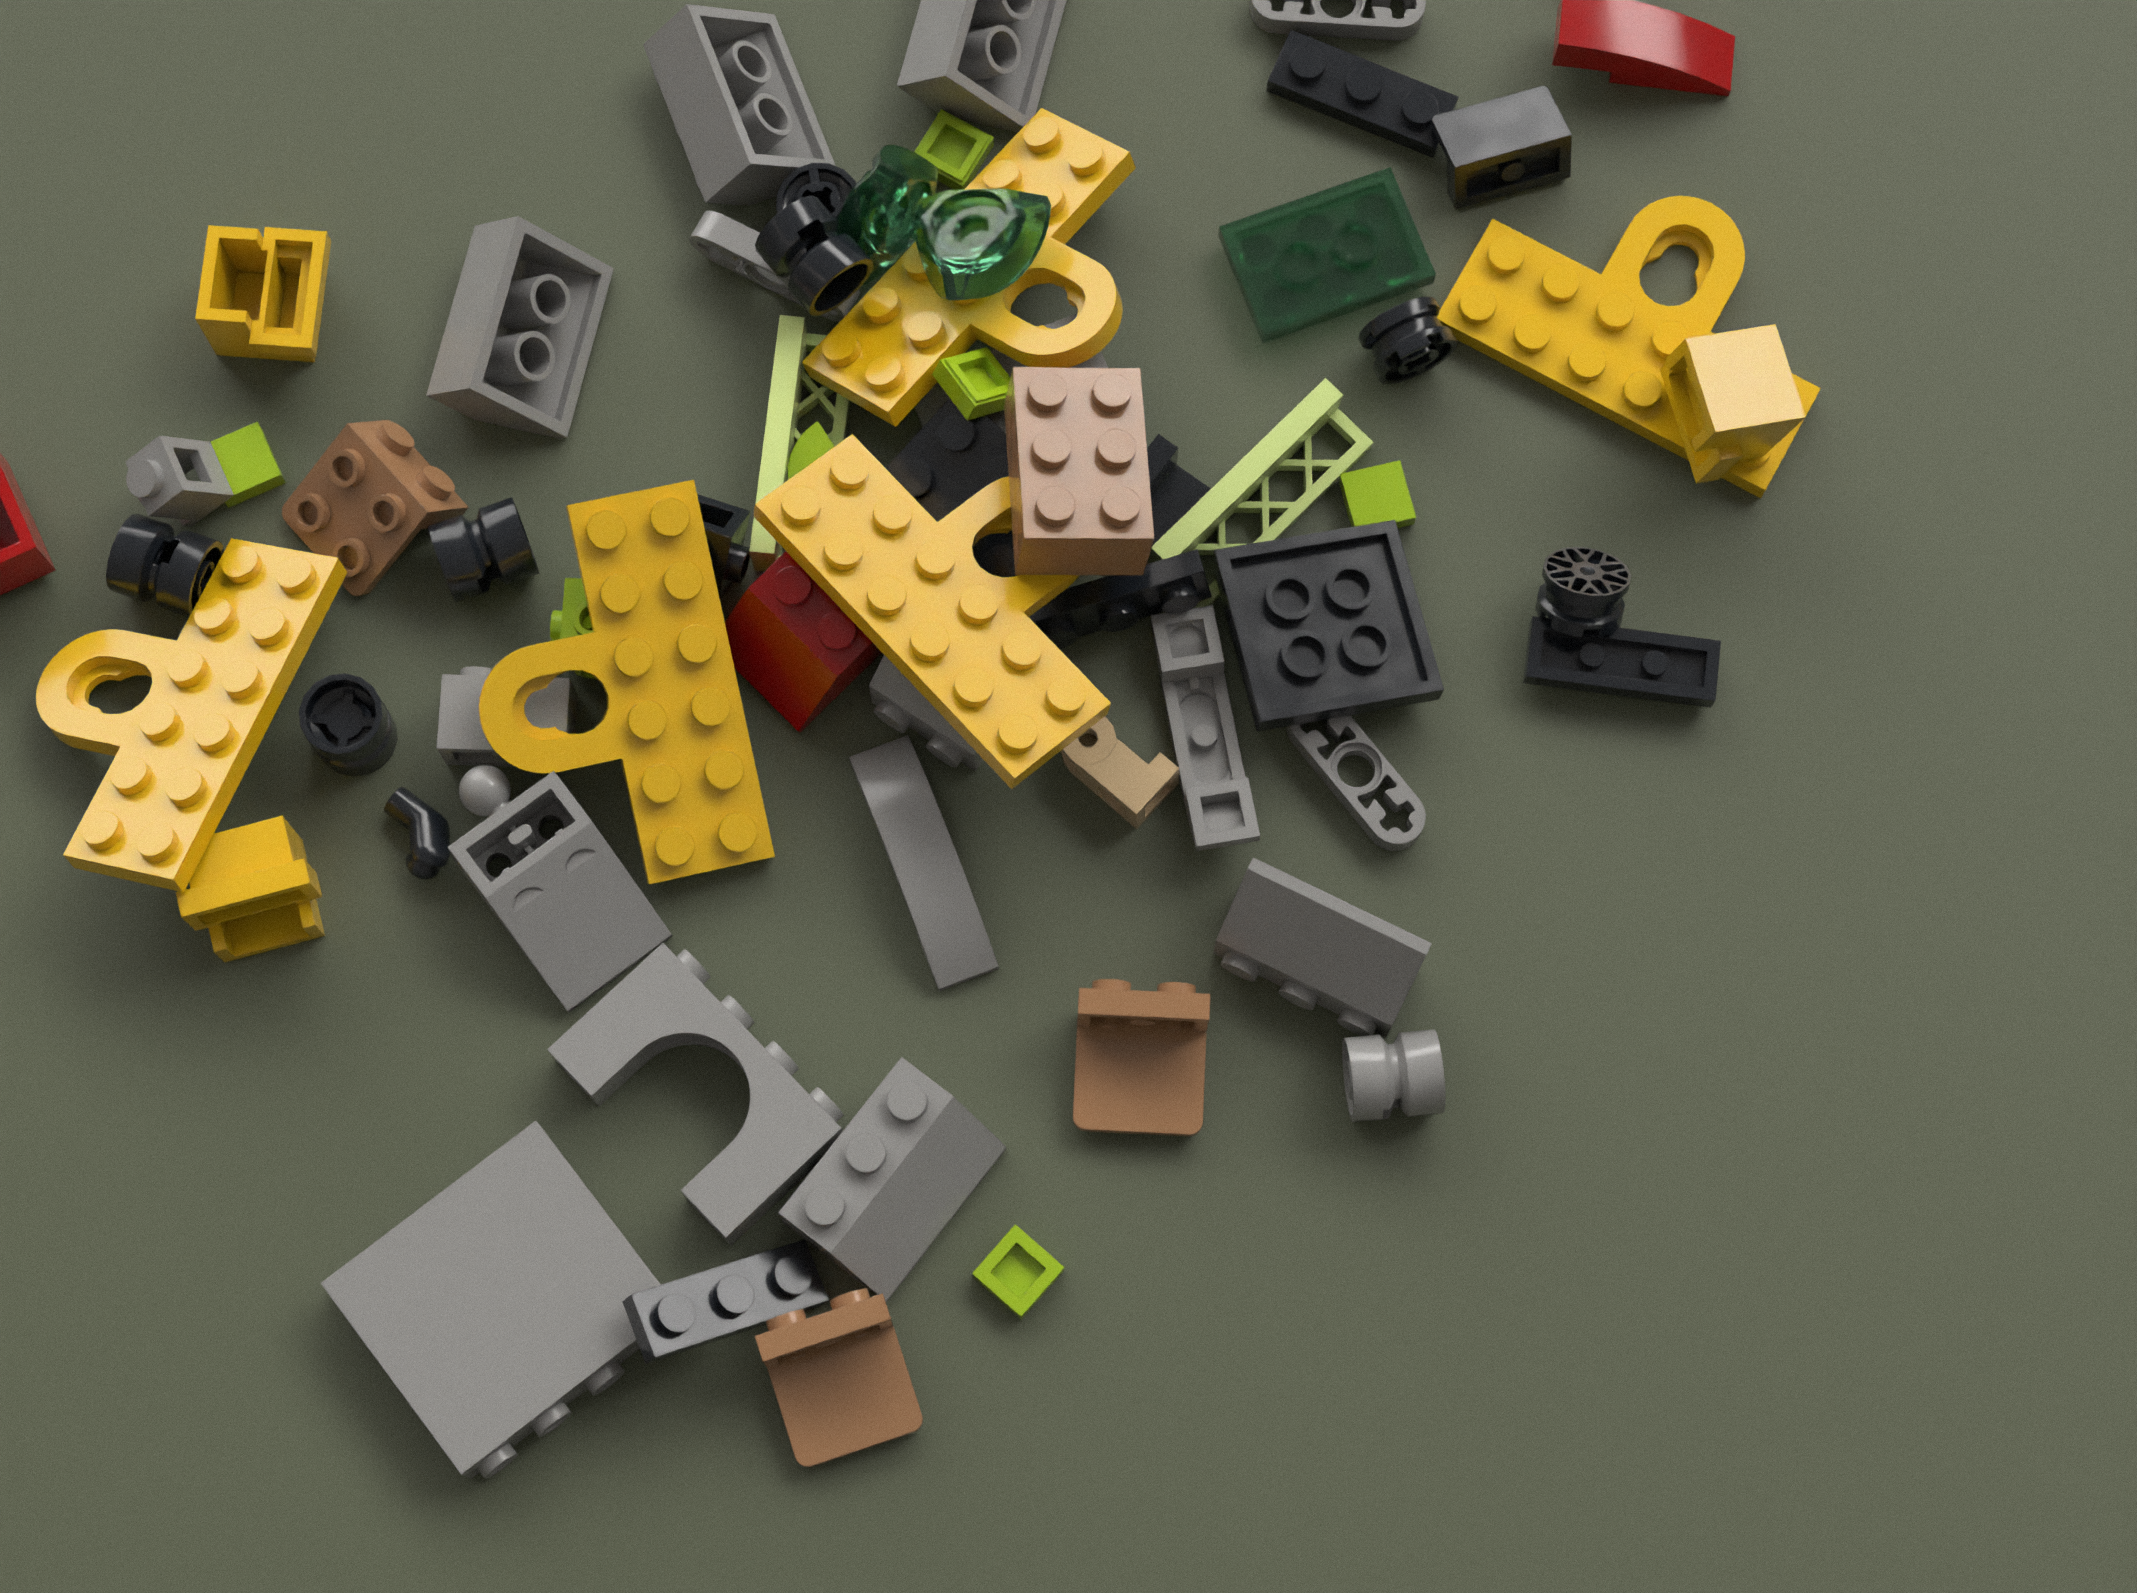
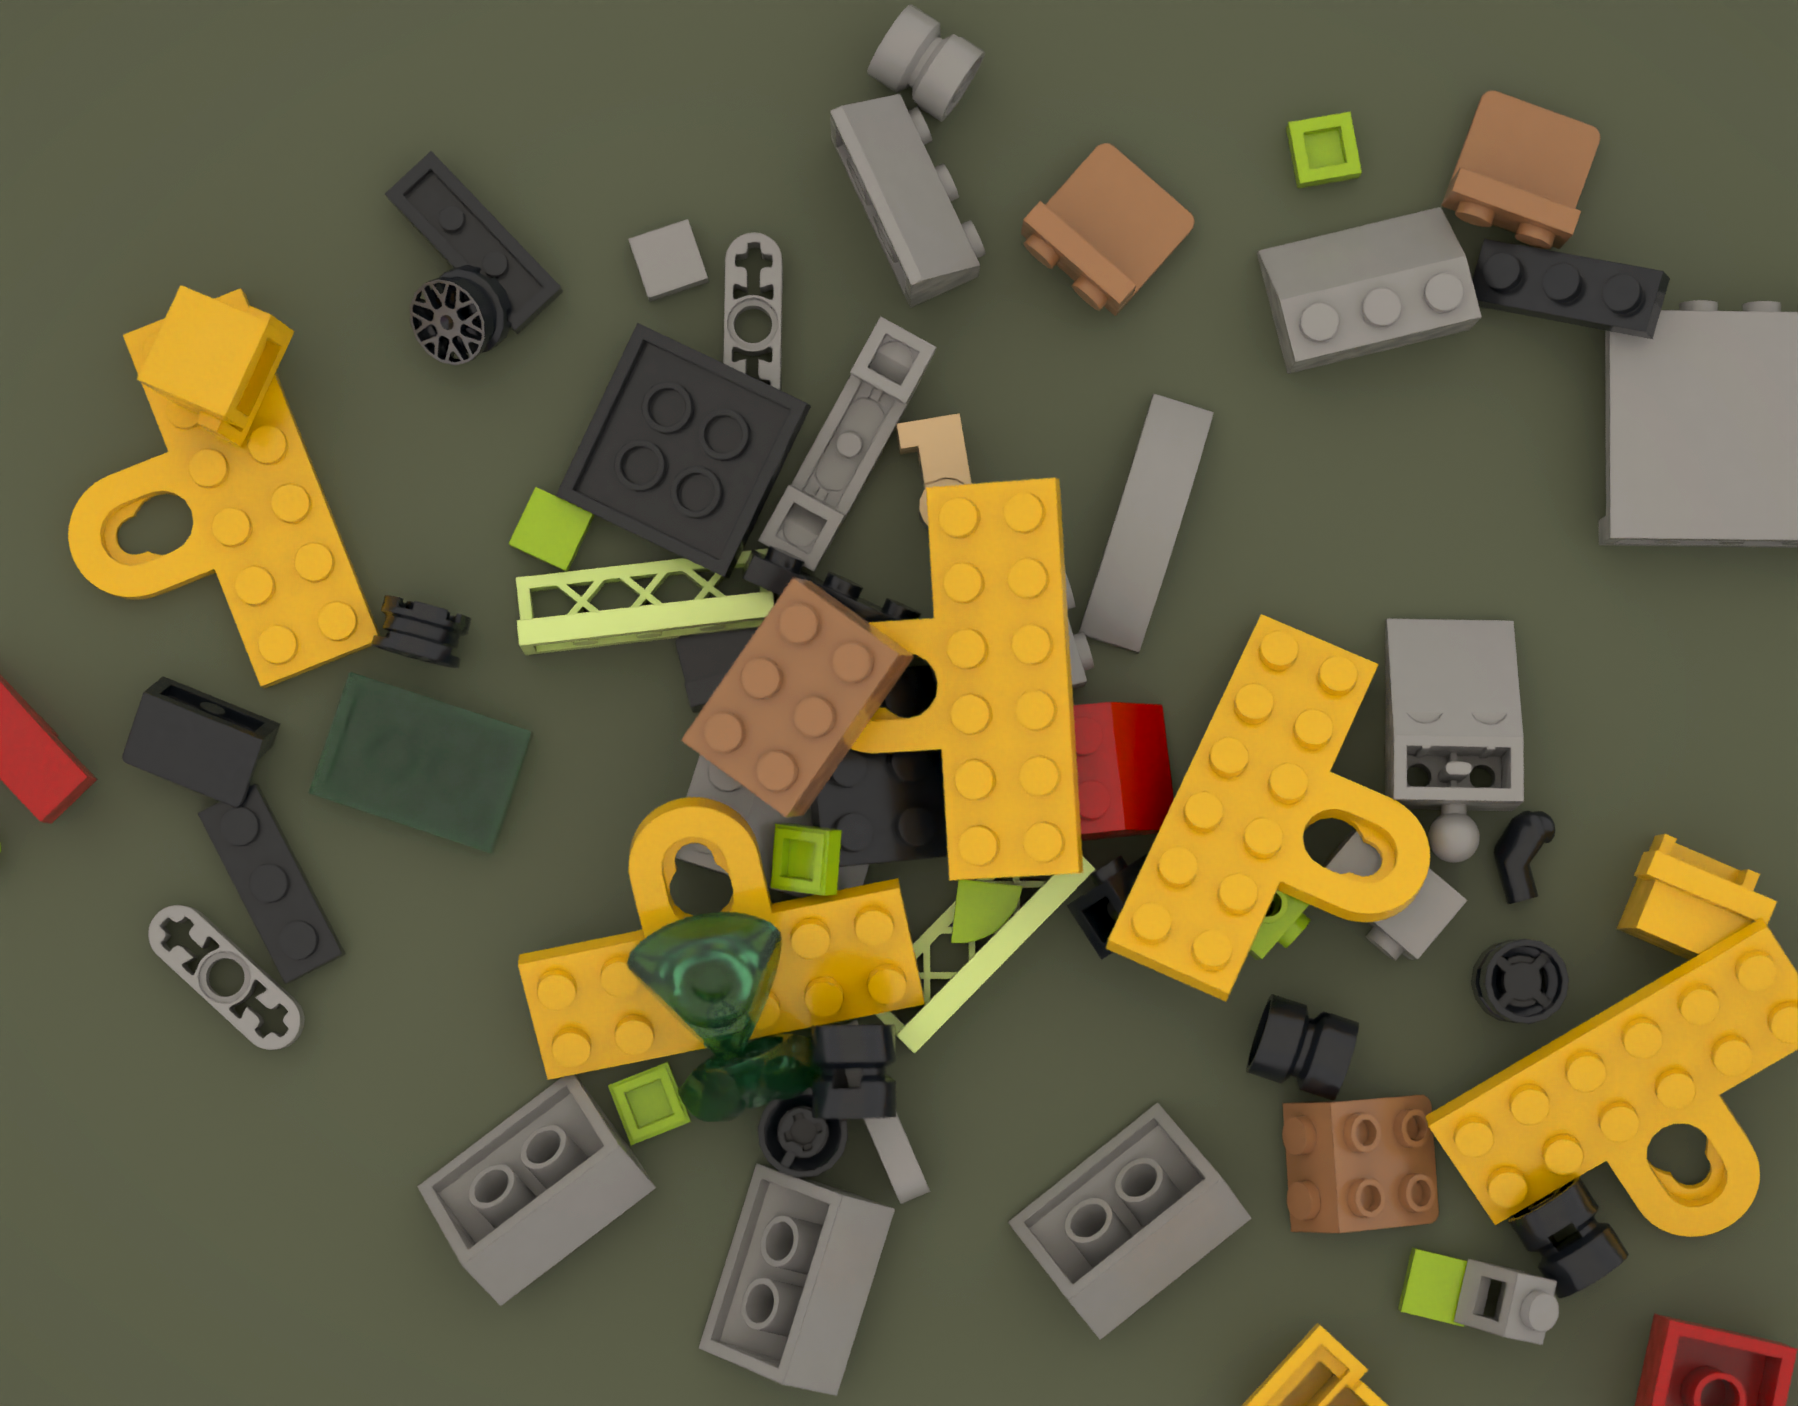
camera: 145 degrees left, 10 degrees up
light grey arch [547,943,844,1246] -> none
none -> light grey tile [628,219,709,302]

